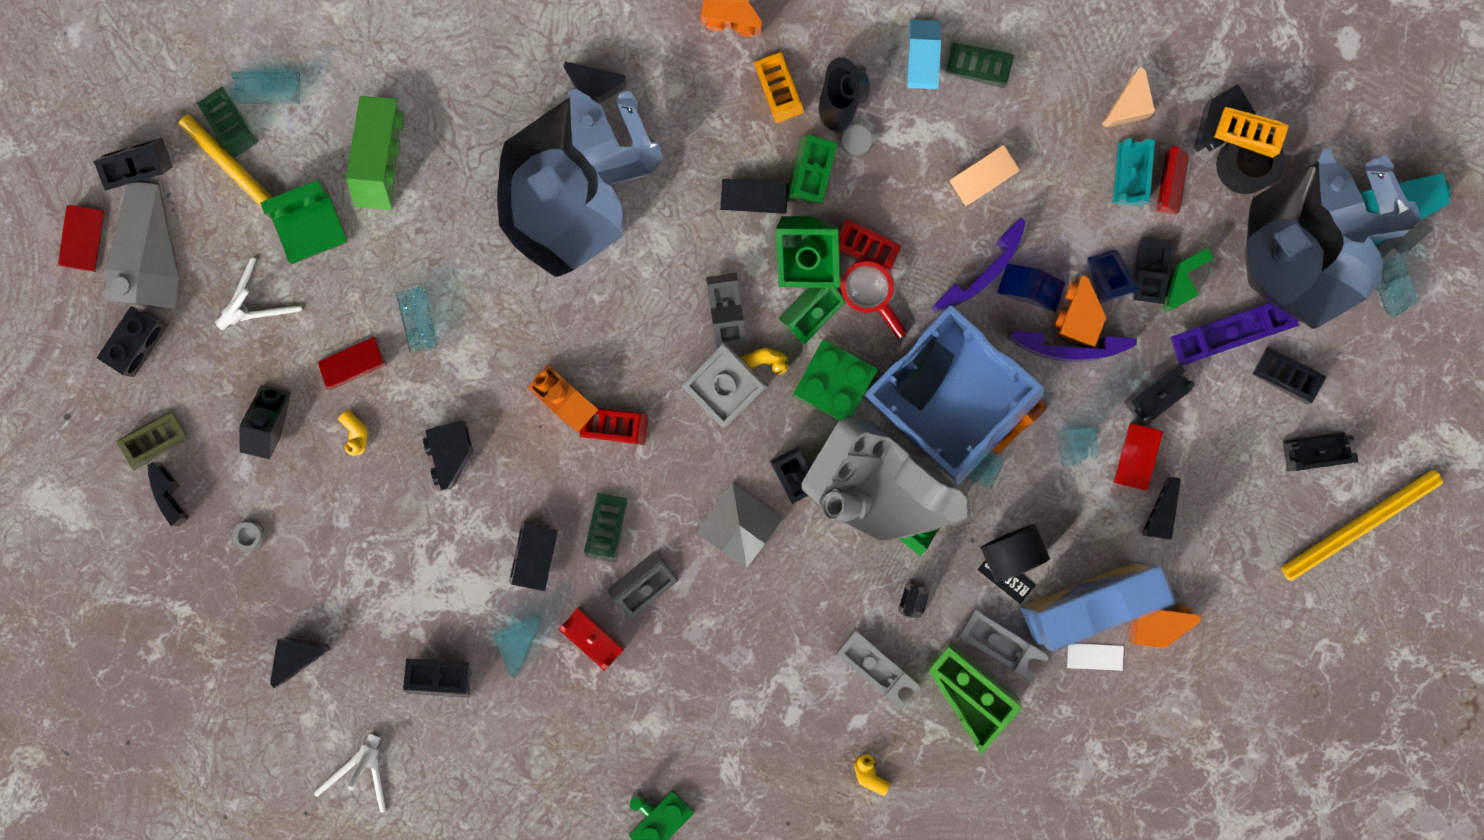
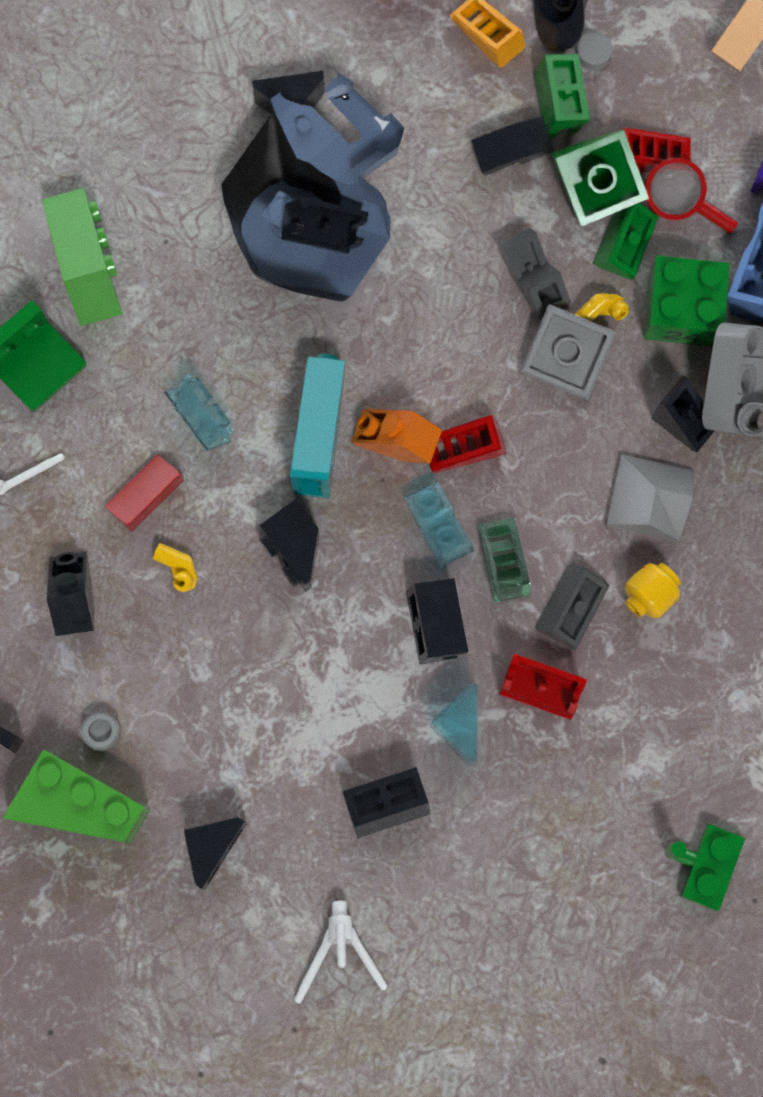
camera: 20 degrees left, 10 degrees down
none -> bright green wedge [3,749,150,844]
none -> black hinge [281,197,368,254]
none -> teal slope [290,354,345,499]
none -> clear light blue slope [404,480,474,568]
none -> yellow head [624,563,681,619]

